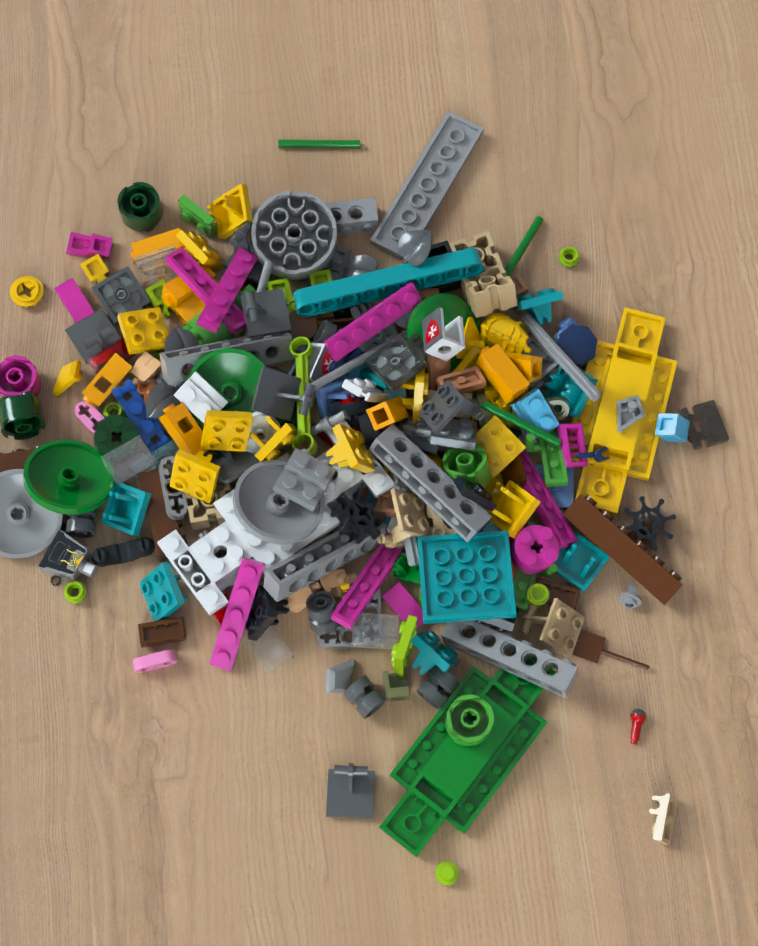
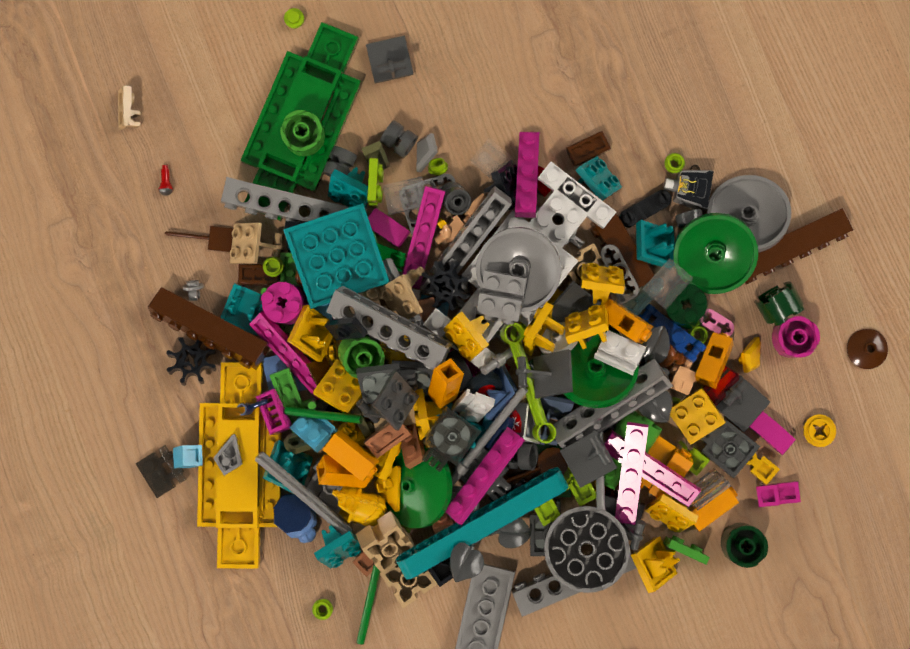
camera: 170 degrees right, 15 degrees up
bright pink beam [133,650,177,673] -> none
white piece [422,307,465,362] -> none
none -> lime plate [428,158,448,176]

